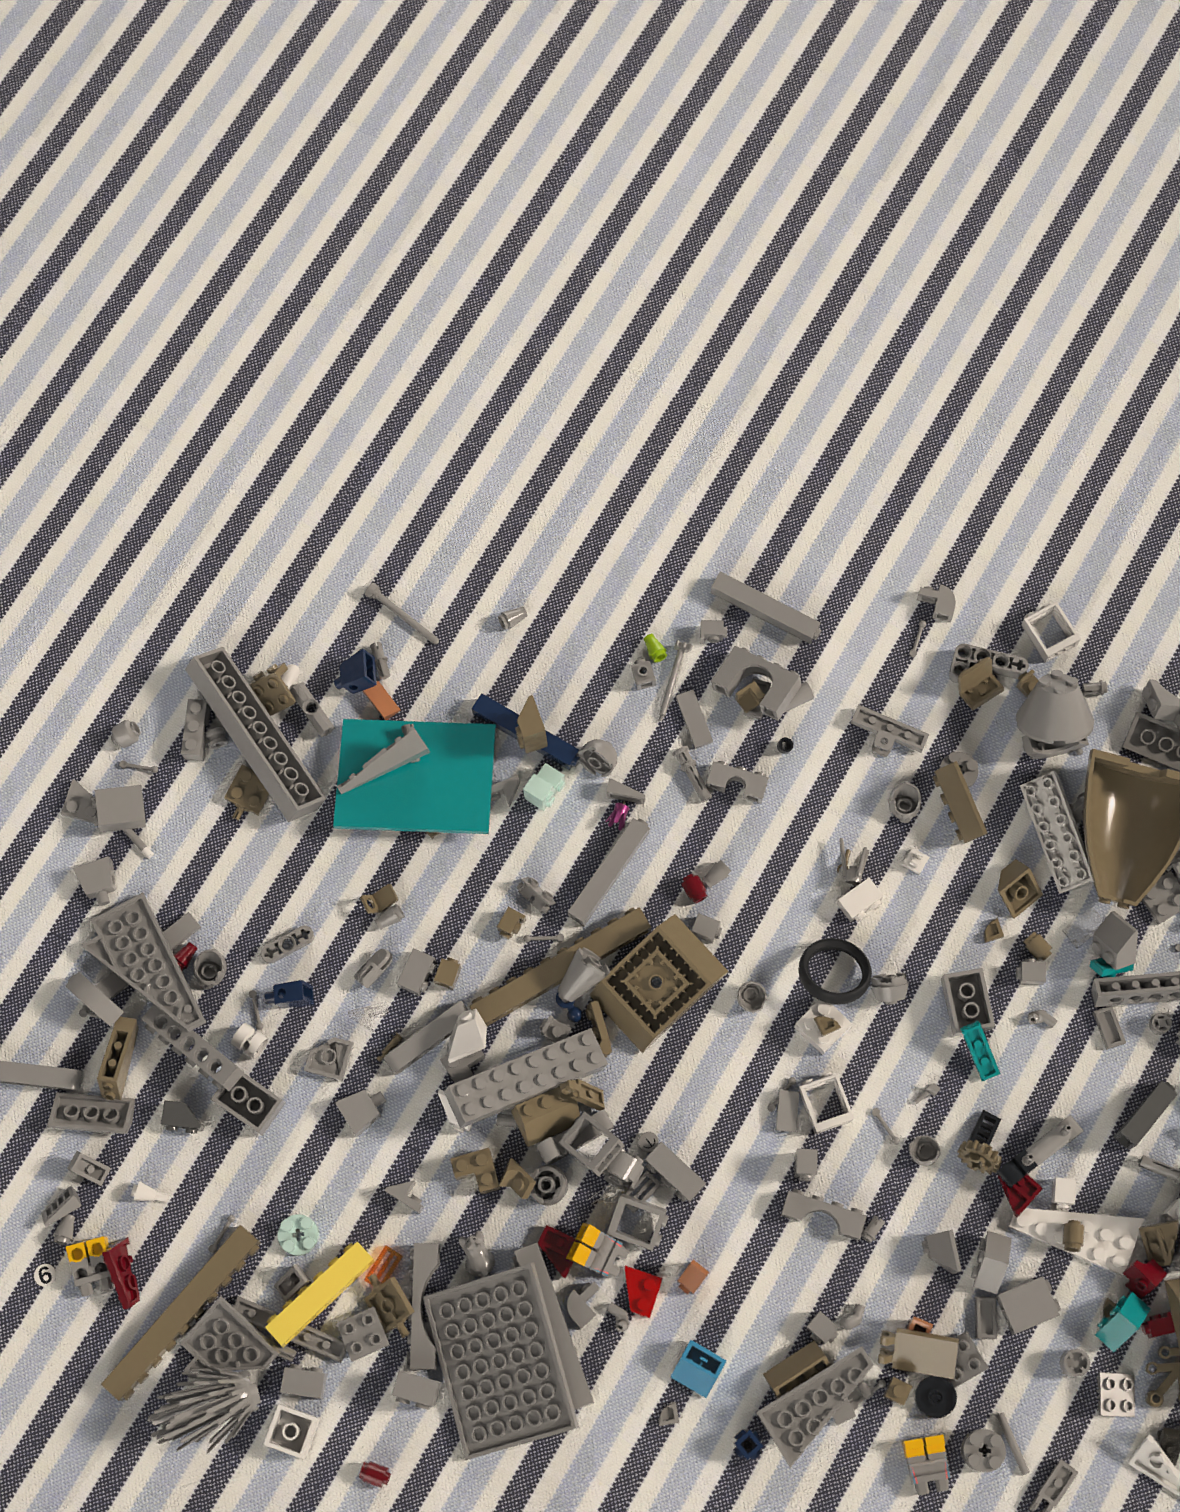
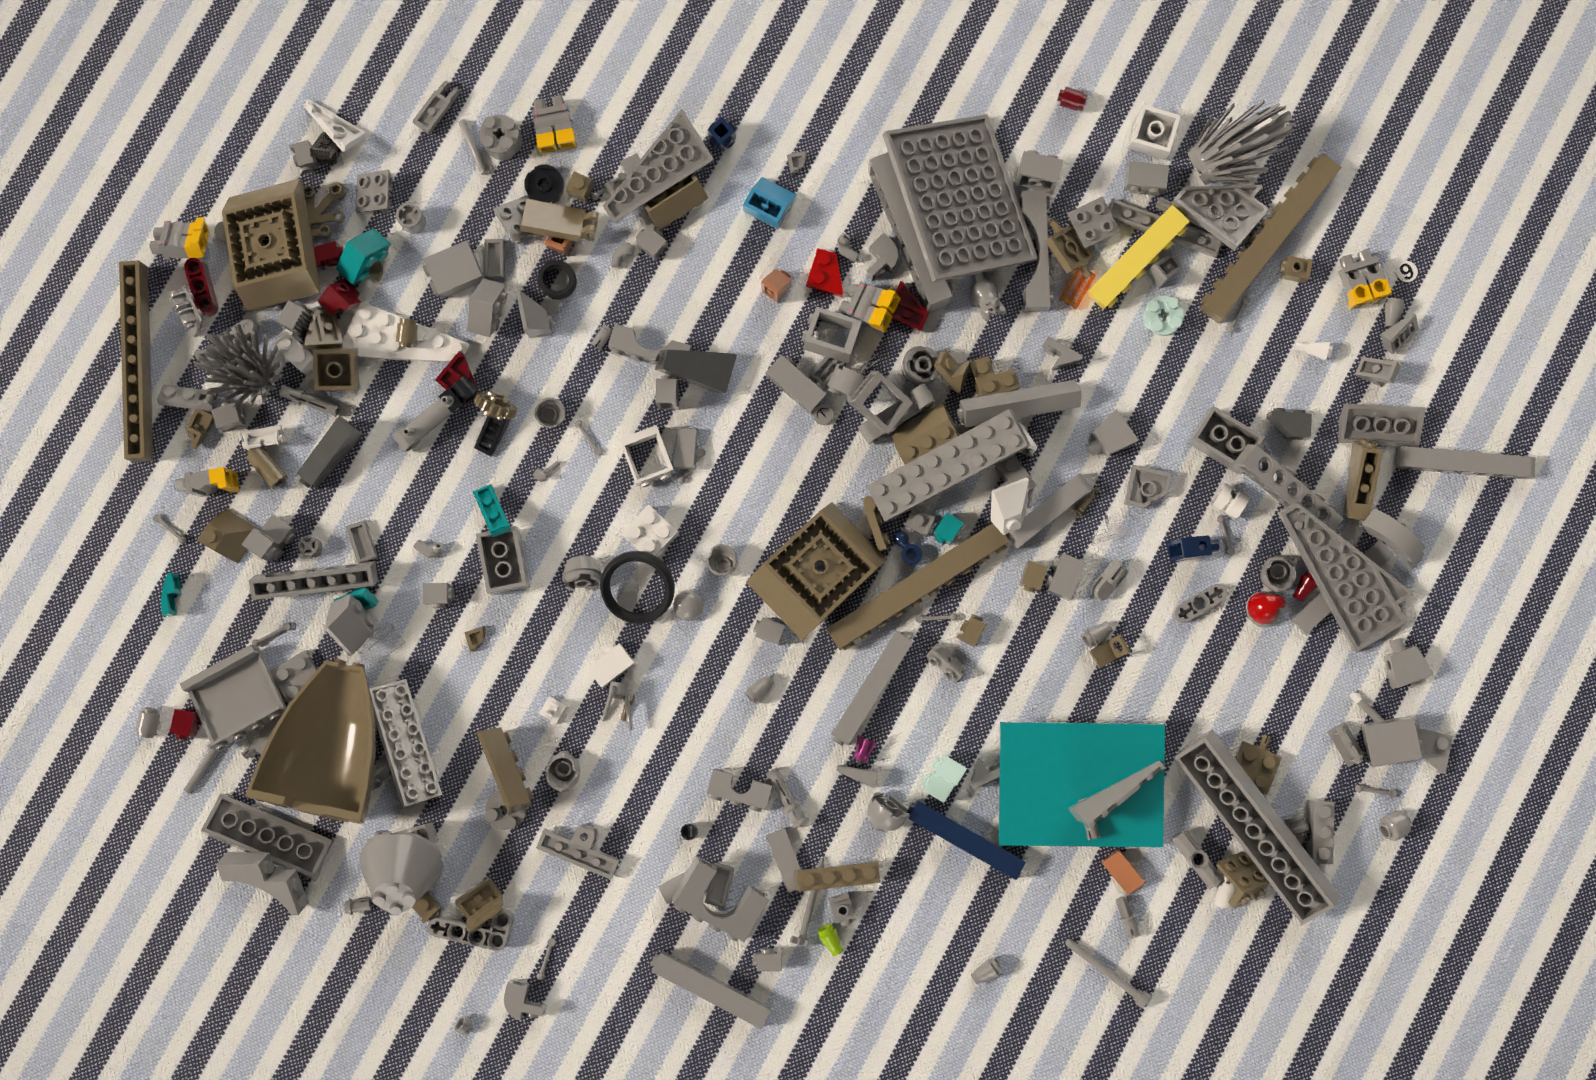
camera: 175 degrees right, 10 degrees up
dark red wing [102,1237,140,1310] -> none
dark blue torso [334,648,377,694] -> none
dark tan slope [515,695,548,754] -> none
light grey cone [558,947,610,1002] -> none
dark tan hinge [560,1079,605,1111] -> none
dark red brick [681,874,708,904] -> none
dark tan panel [735,681,765,713] -> none
dark tan tile [814,1016,841,1037] -> none
dark tan slope [998,859,1043,919] -> none
white window [1021,601,1081,663] -> none
dark tan brick [1023,932,1052,961] -> none
white brick [1051,1177,1076,1209] -> none
none -> dark tan brick [313,348,360,390]
none -> light grey hinge [454,1016,473,1035]
none -> black tyre [538,260,577,300]
none -> dark grey slope [655,349,737,393]
none -> light grey hair [673,589,704,621]
none -> dark tan arch [794,862,880,892]
none -> teal brick [933,512,964,545]
none -> light grey brick [957,380,1082,428]
none -> red piece [1246,591,1289,627]
none -> dark tan brick [1279,256,1313,283]
none -> light grey hinge [1327,722,1365,767]

